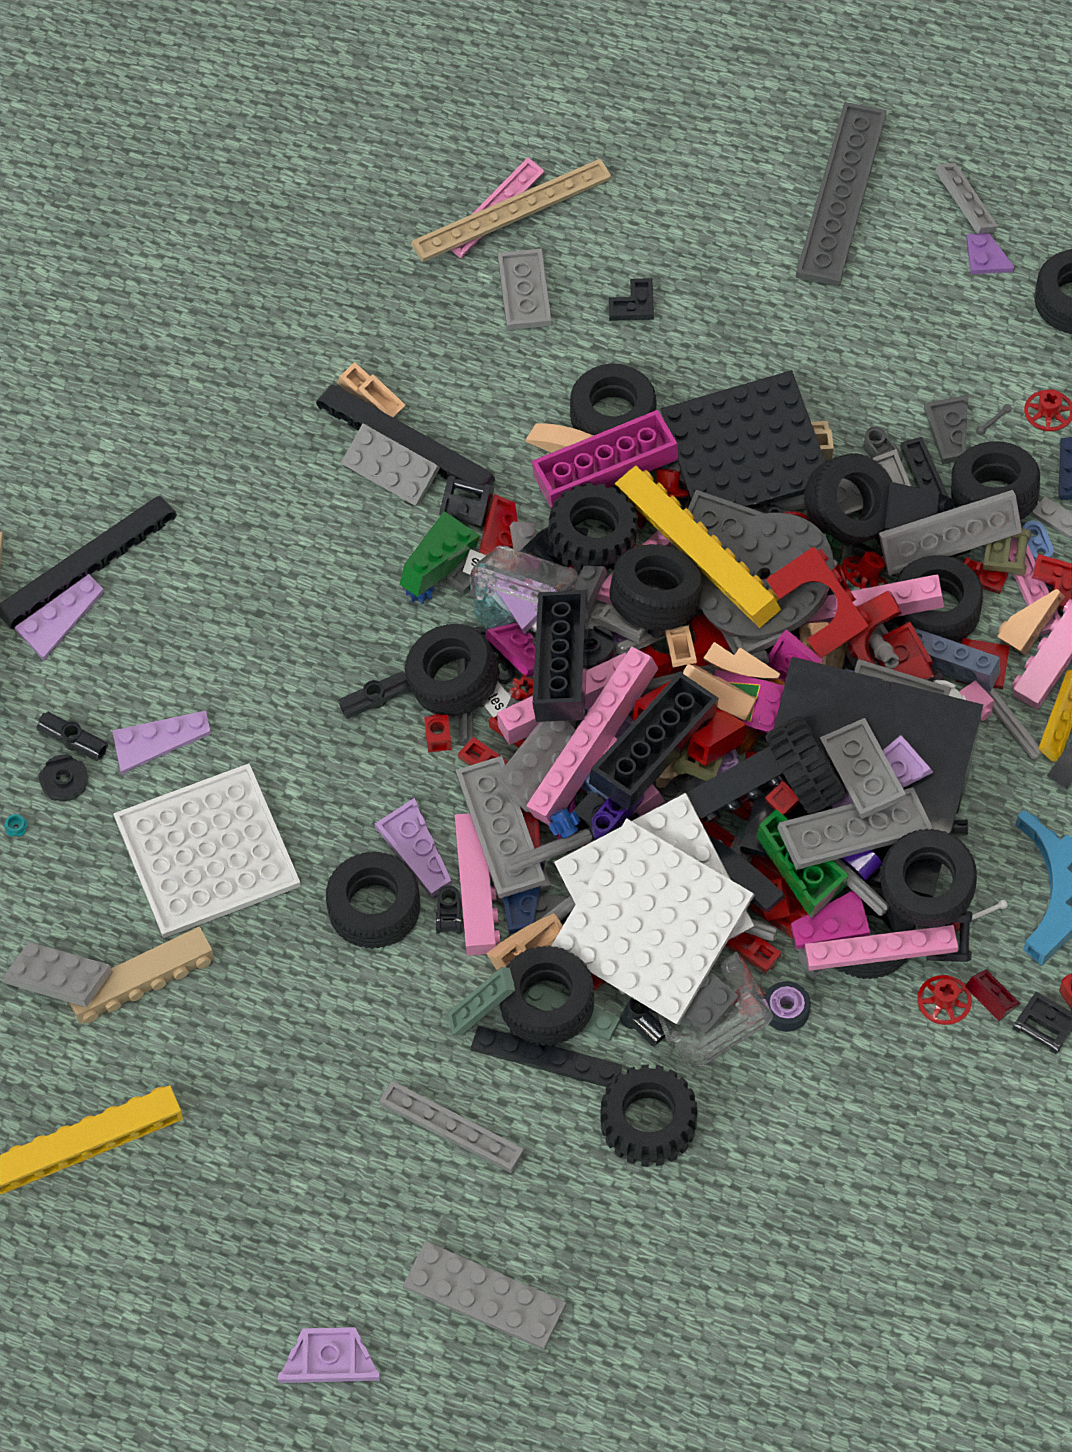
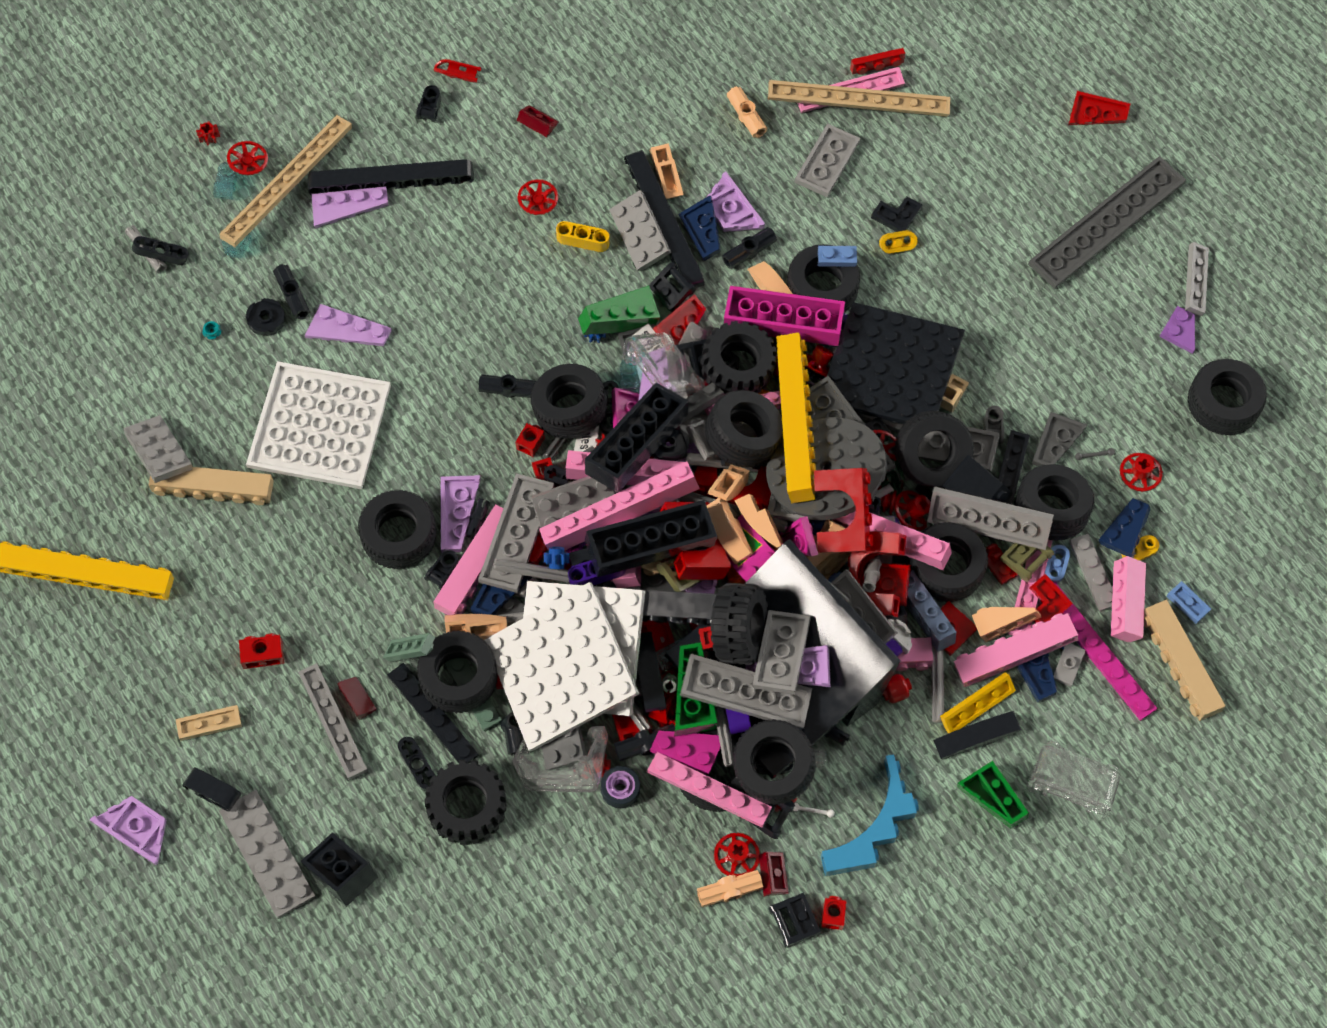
camera: 30 degrees right, 5 degrees up
none -> tan plate [175,705,242,741]
none -> black beam [182,767,241,812]
none -> red brick [239,633,284,669]
none -> black slope [301,832,378,907]
none -> dark red slope [337,677,377,720]
none -> black beam [398,737,436,791]
none -> black piece [416,85,441,122]
none -> red piece [433,59,481,83]
none -> black pin [466,498,490,539]
none -> dark red slope [517,105,559,137]
none -> red wheel [517,179,558,215]
none -> black beam [544,465,576,487]
none -> yellow beam [556,221,610,252]
none -> black piece [614,724,675,761]
none -> light grey pin [662,673,678,693]
none -> dark blue wing [678,195,721,261]
none -> light nougat piece [696,870,763,907]
none -> lavender wing [707,172,765,232]
none -> black piece [722,227,777,270]
none -> light nougat piece [727,86,767,138]
none -> medium blue plate [818,246,857,267]
none -> red plate [850,48,906,75]
none -> yellow plate [879,230,917,253]
none -> red head [883,674,912,704]
none -> red wing [1068,91,1131,125]

